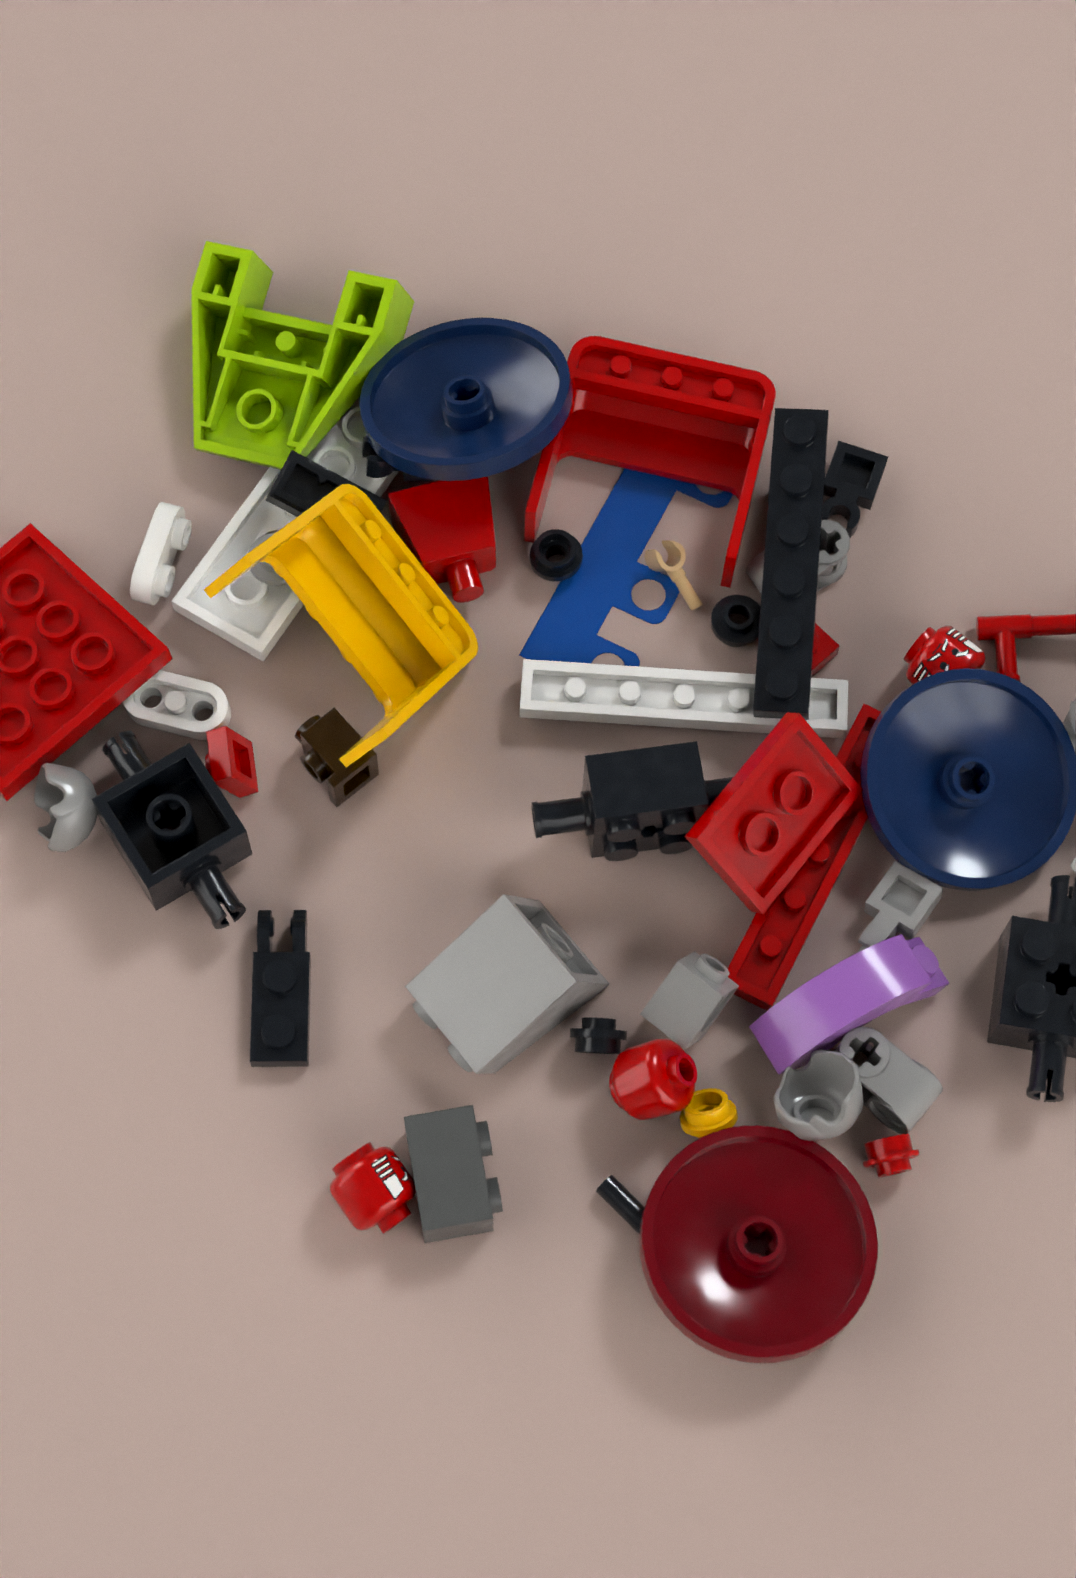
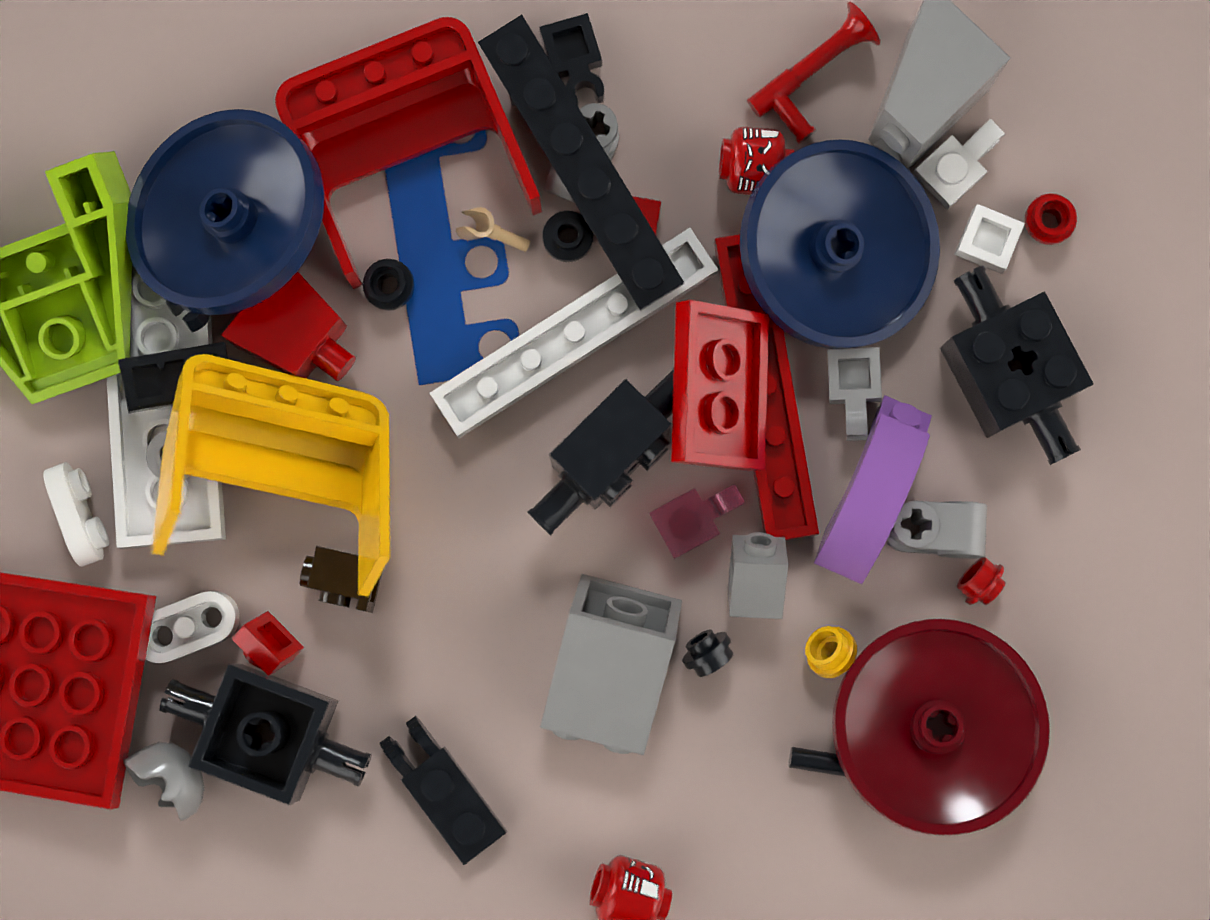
camera: 35 degrees left, 15 degrees up
dark grey brick [404,1105,503,1243] -> none
red head [609,1039,697,1120] -> none
light grey hair [773,1049,863,1141] -> none
none -> clear pink plate [649,484,745,559]

